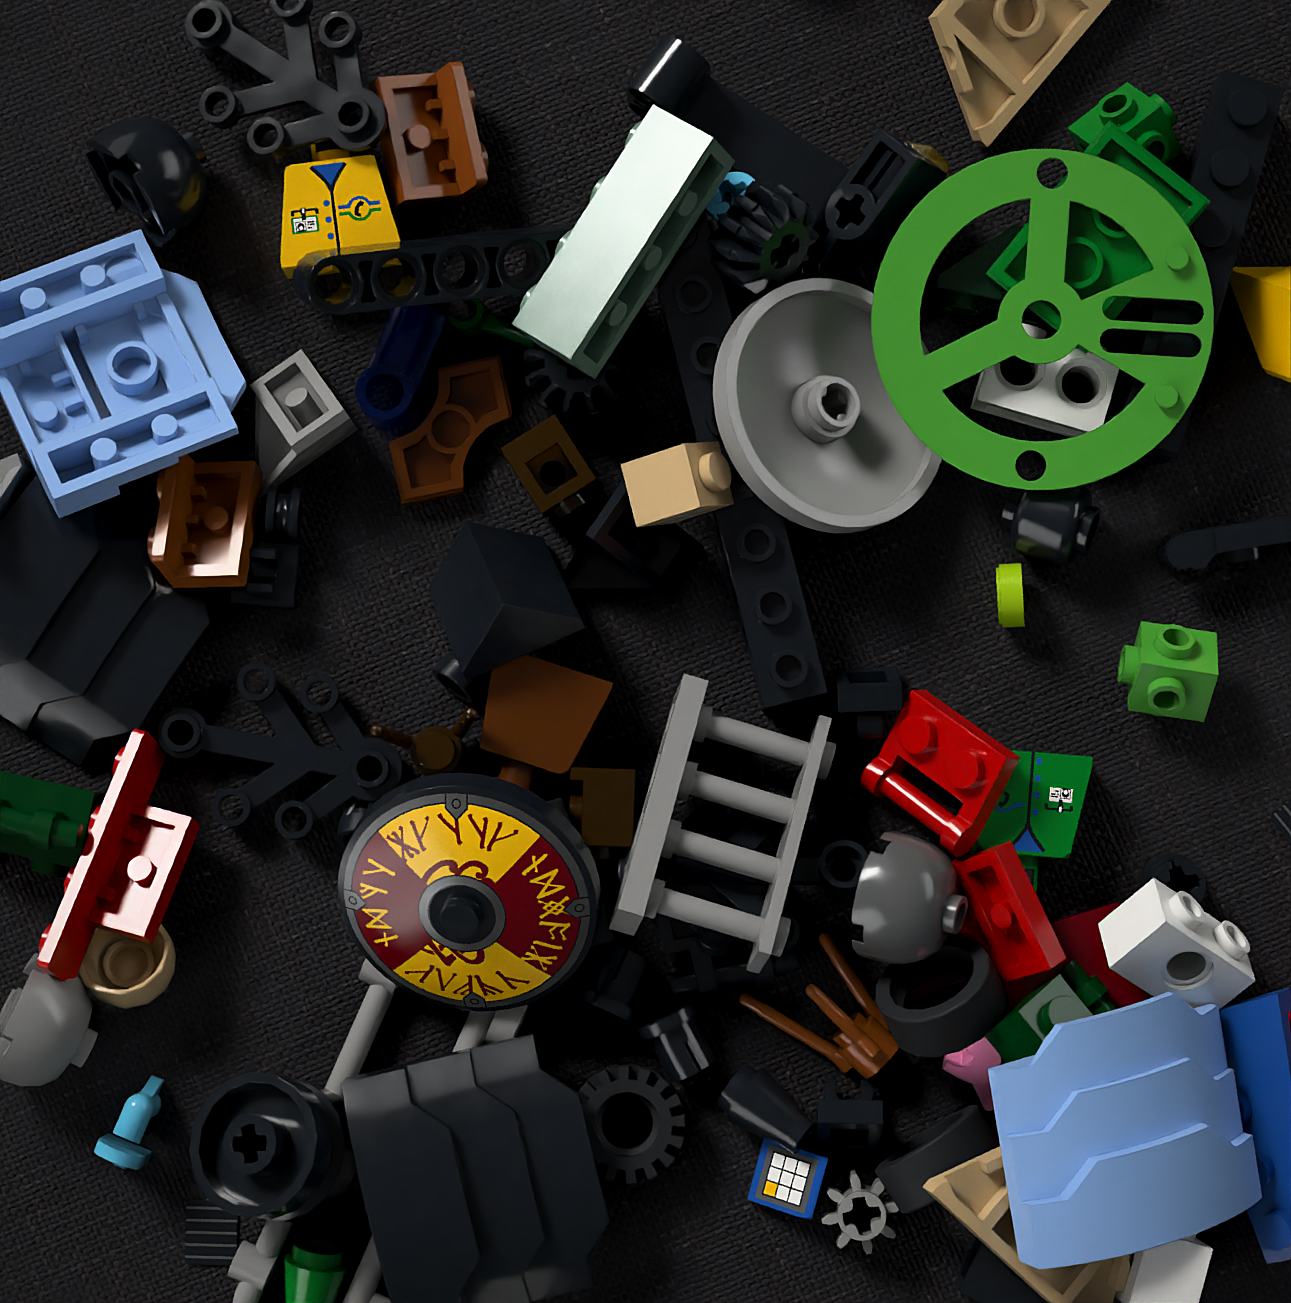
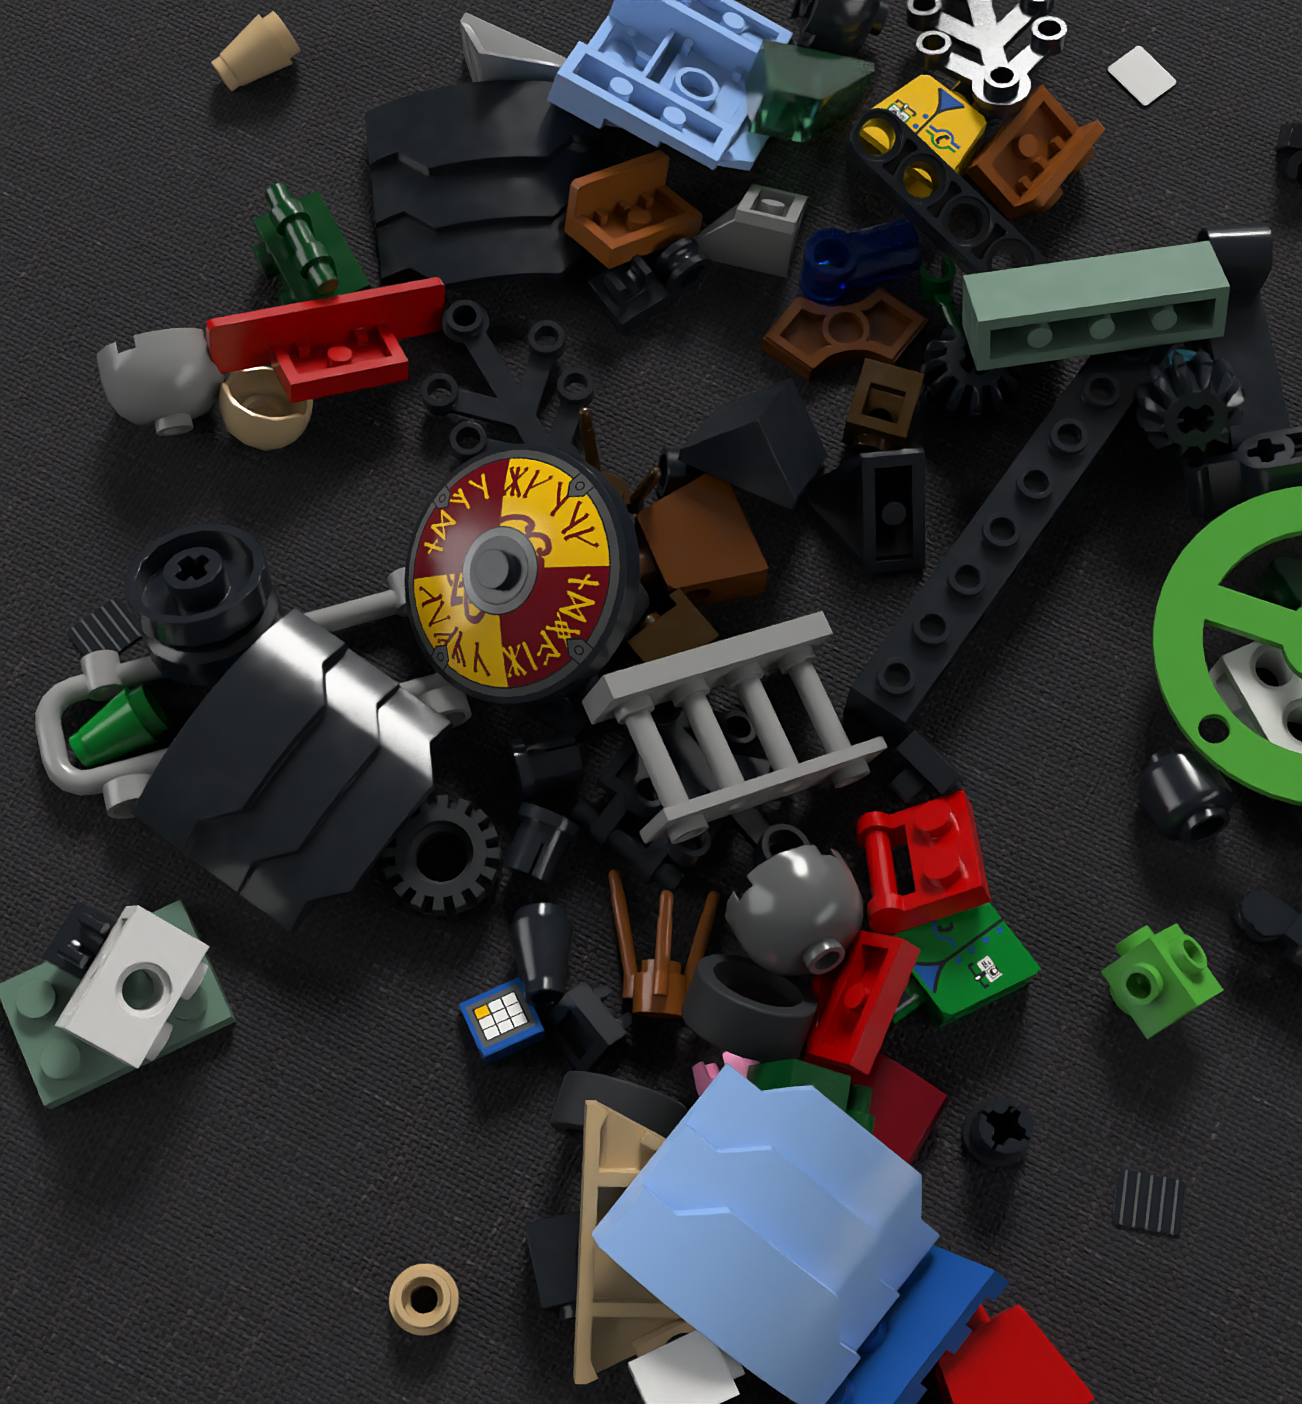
camera: 50 degrees right, 15 degrees down
medium azure piece [94,1075,164,1170] -> none
tan brick [621,441,734,527] -> none
light grey dish [713,278,944,533] -> none
light grey gear [821,1170,899,1254] -> none
lime tile [996,563,1025,628] -> none
white brick [1098,878,1256,1009] -> none
none -> slope [745,39,875,143]

